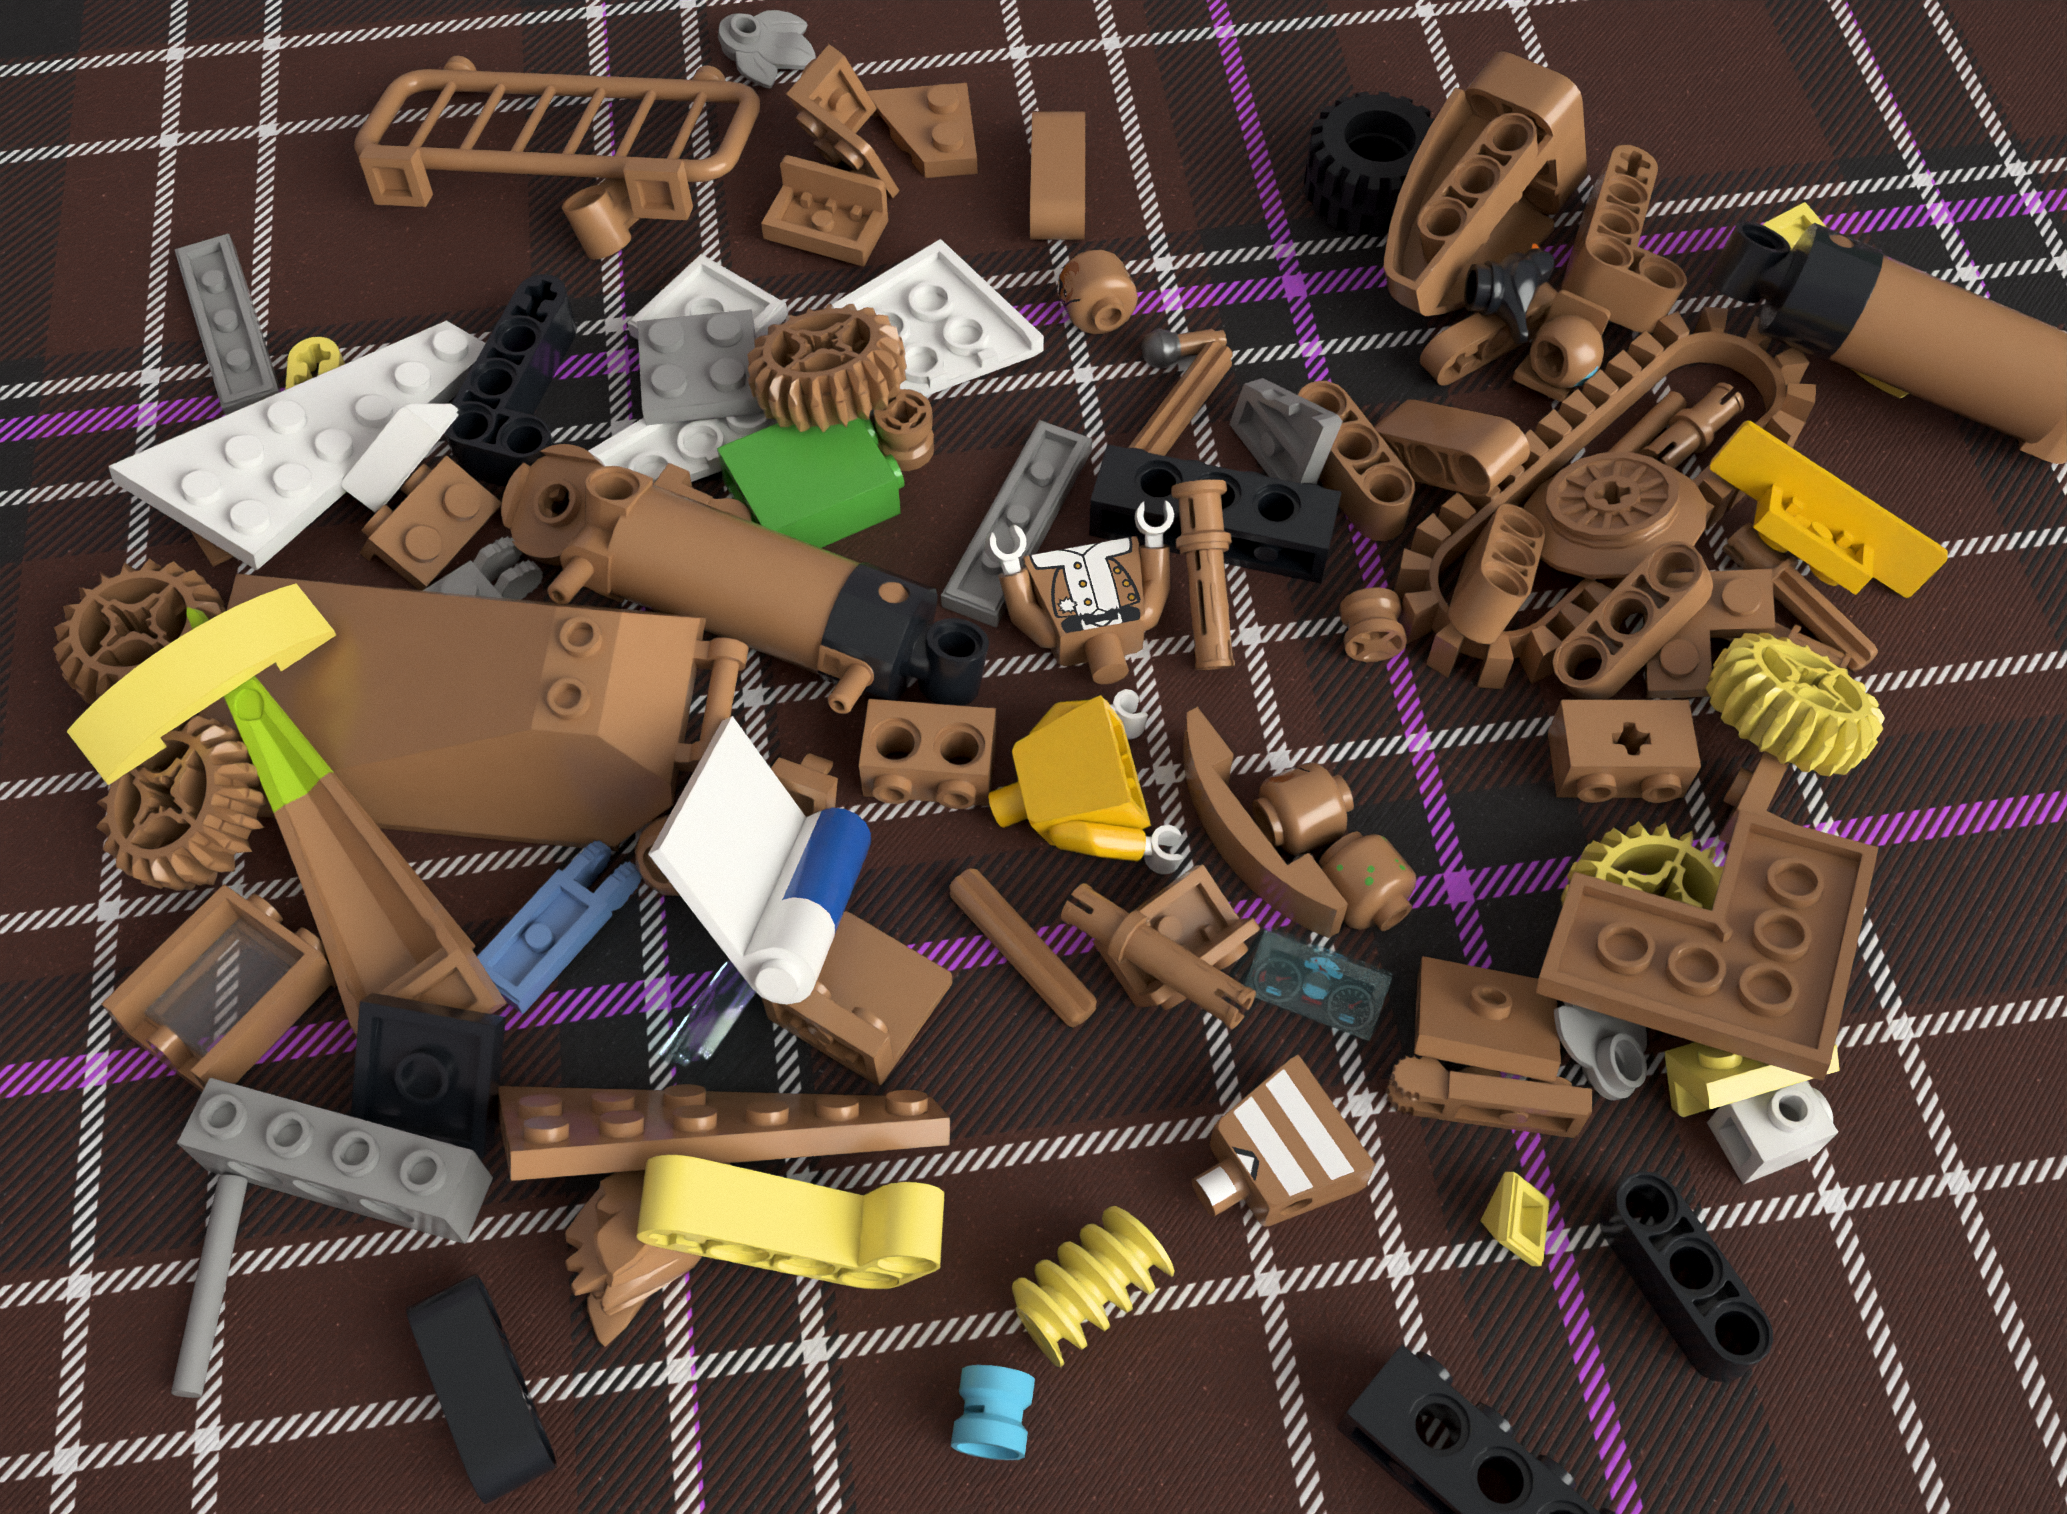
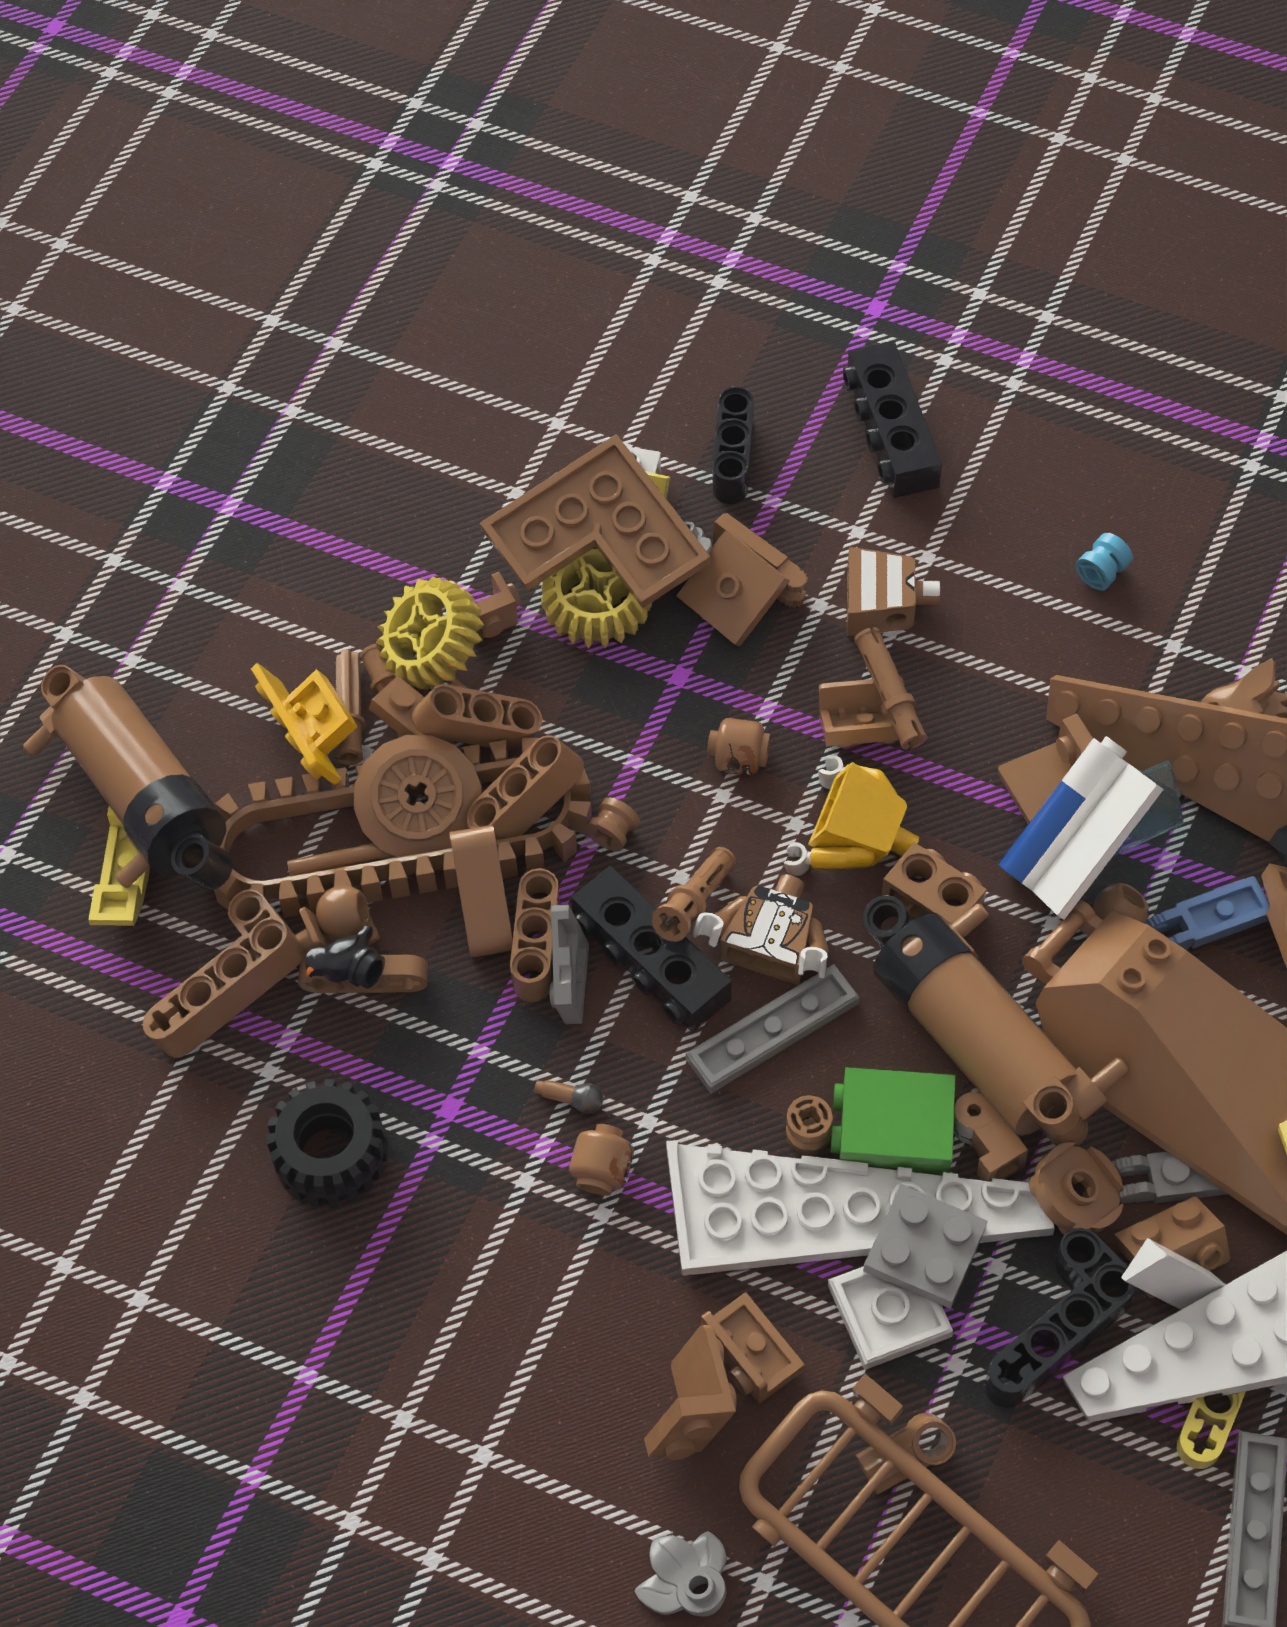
camera: 145 degrees left, 0 degrees up
light yellow beam [637,1155,944,1289] -> none
medium nougat gear [747,304,907,432] -> none
medium nougat tile [771,753,838,817] -> none
medium nougat wing [867,83,978,178] -> none
medium nougat axle [949,868,1097,1028] -> none
light yellow piece [1012,1206,1174,1367] -> none
medium nougat beam [1030,111,1085,240] -> none
medium nougat axle [1128,341,1233,456] -> none
medium nougat slope [1183,707,1348,938] -> none
clear light blue slope [1245,927,1394,1041] -> none
medium nougat head [1319,831,1416,931] -> none
medium nougat panel [1384,51,1587,316] -> none
light yellow slope [1480,1172,1550,1266] -> none
medium nougat brick [1548,700,1701,803] -> none
medium nougat pin [1639,383,1744,469] -> none

